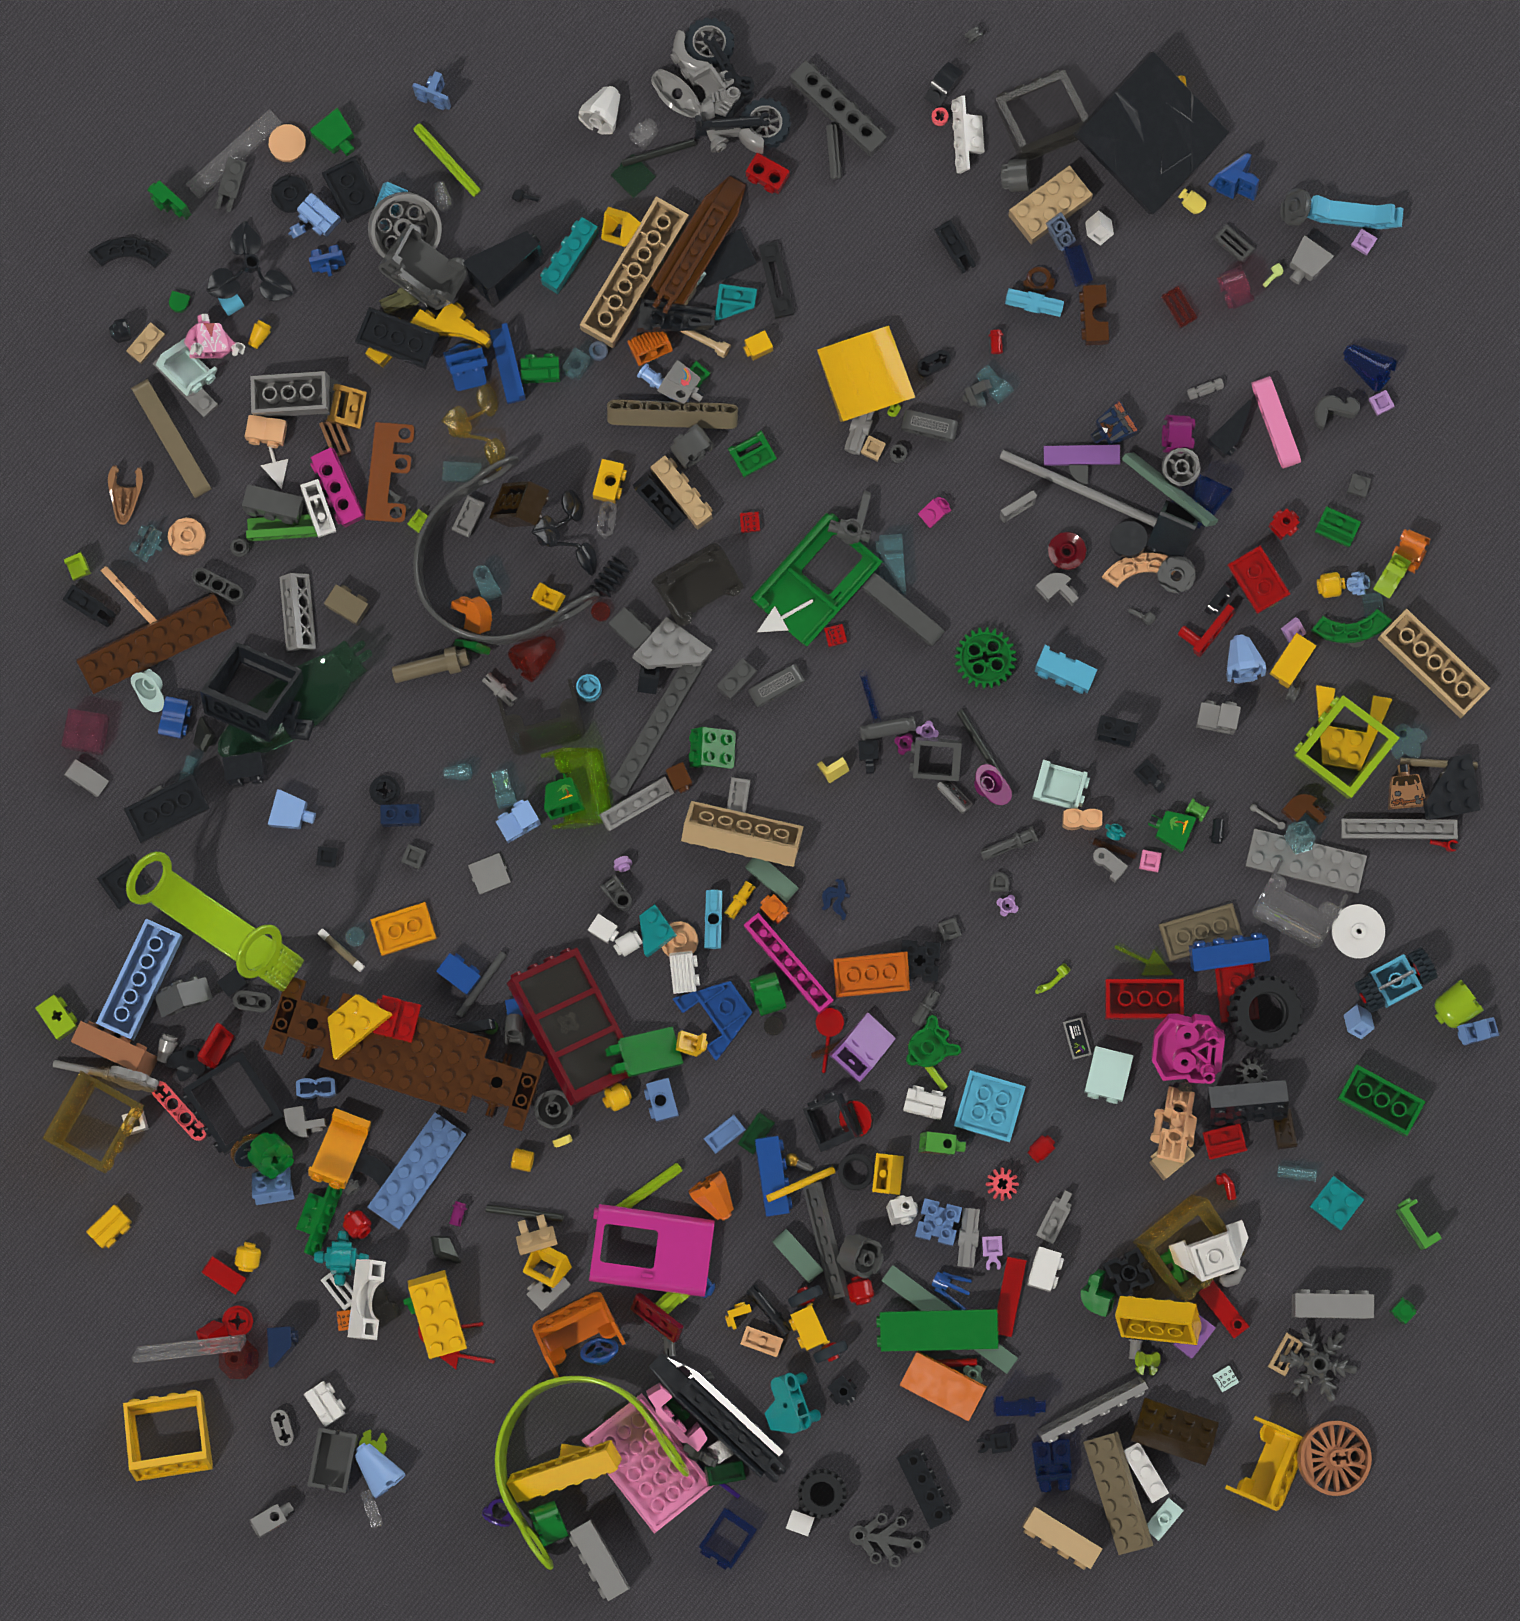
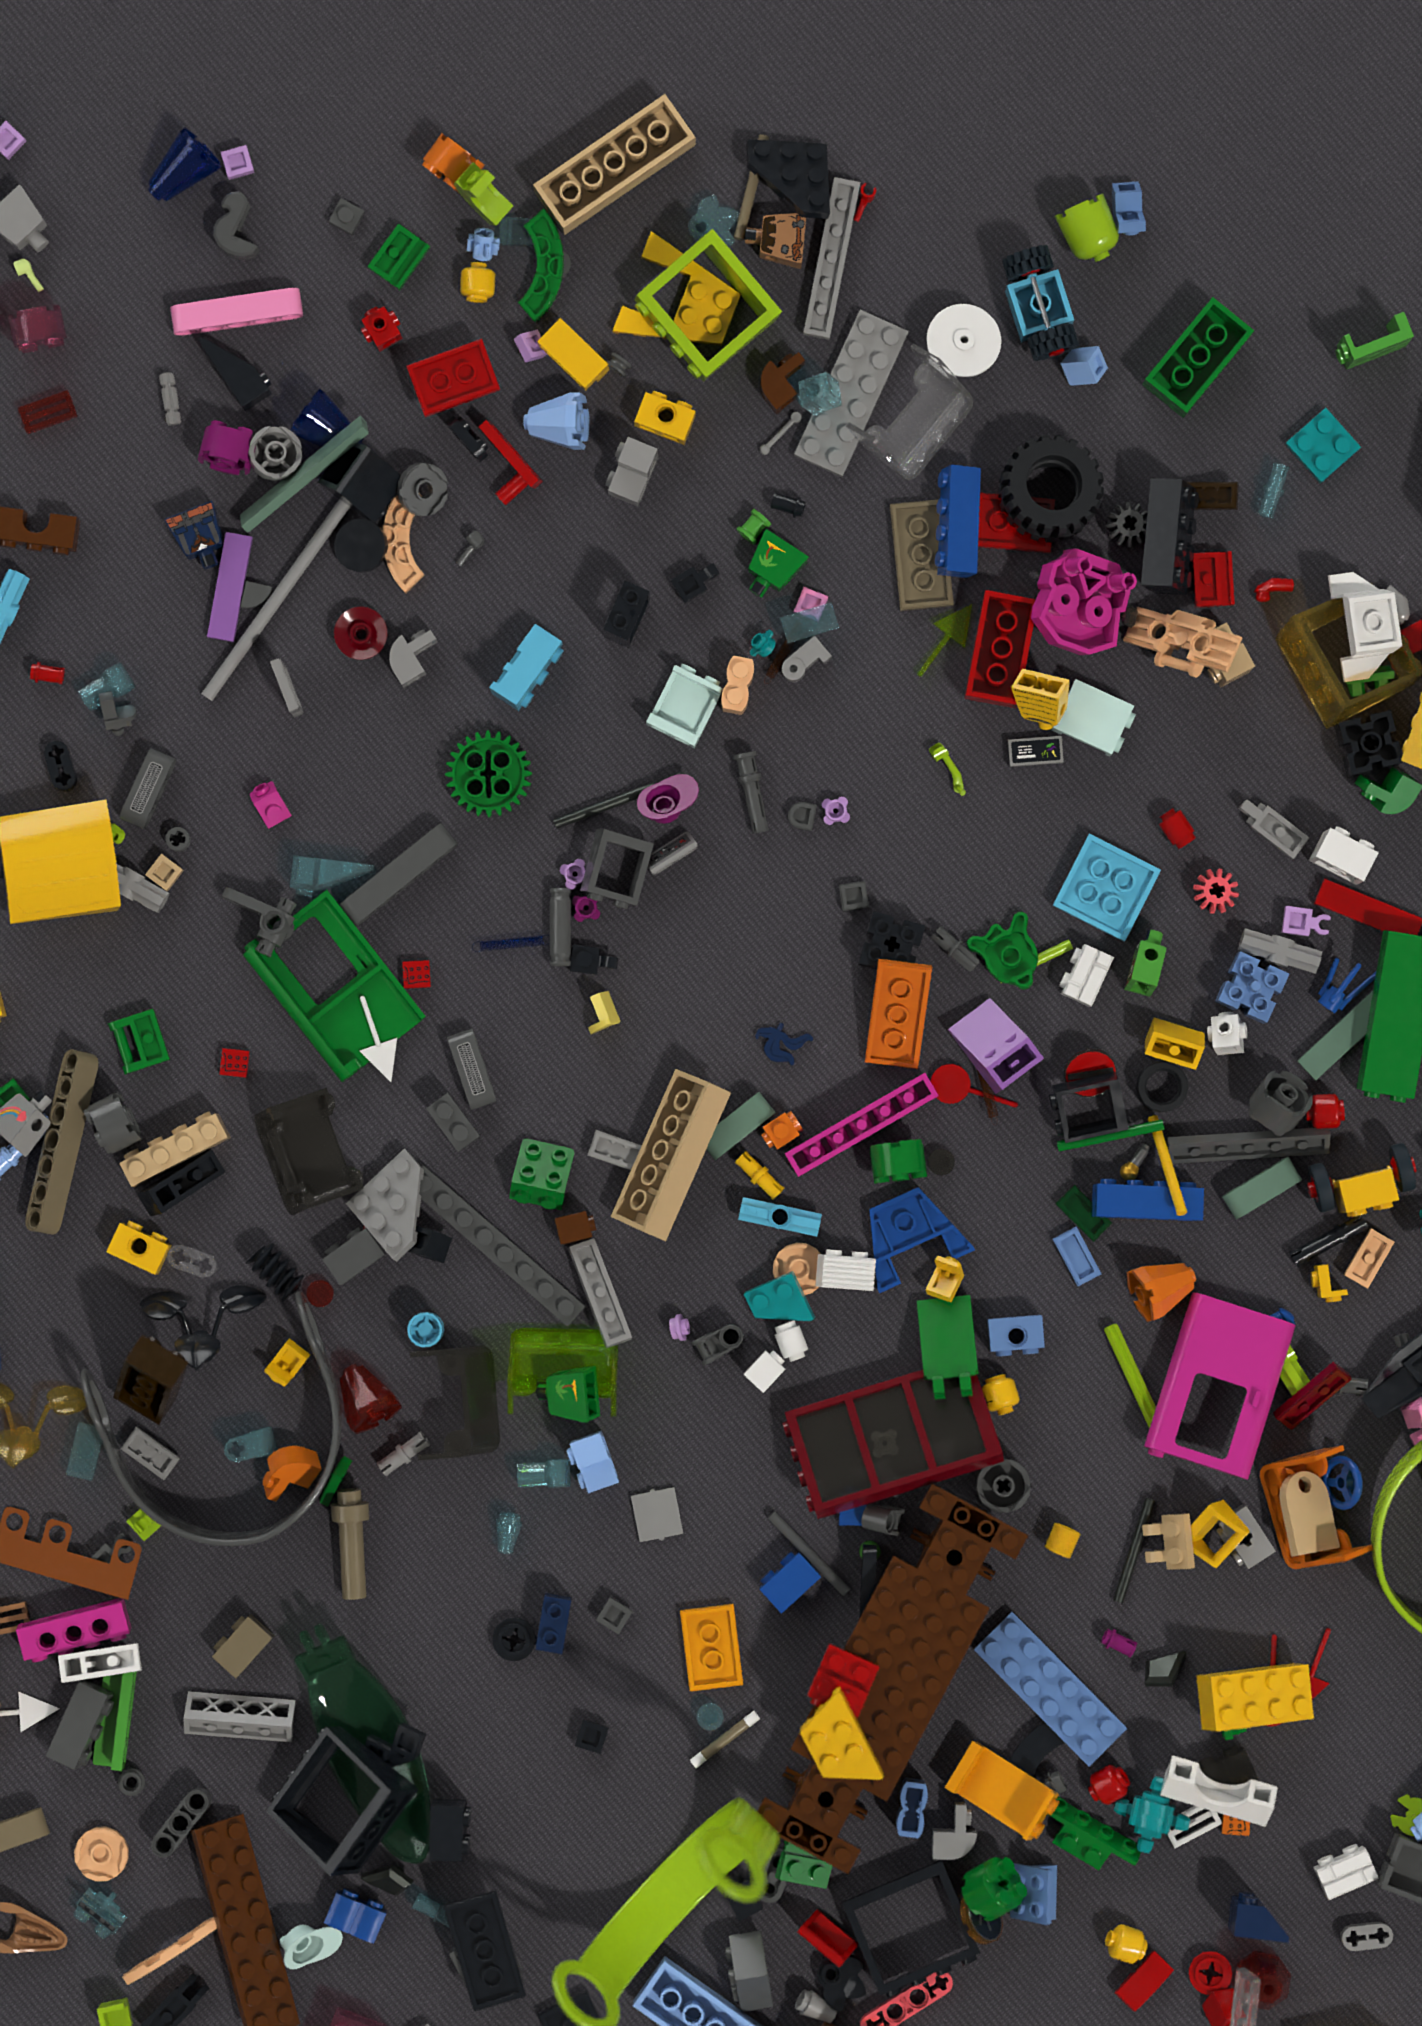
camera: 85 degrees left, 5 degrees up
light blue torso [268,789,316,829] -> none
light yellow tile [552,1134,572,1148] -> none
none -> yellow brick [634,391,696,445]
none -> green plate [775,1840,832,1889]
none -> clear light blue plate [780,602,839,644]
none -> yellow torso [1011,669,1070,730]
none -> green bar [1057,1119,1165,1152]
none -> tan tile [1279,1471,1340,1557]

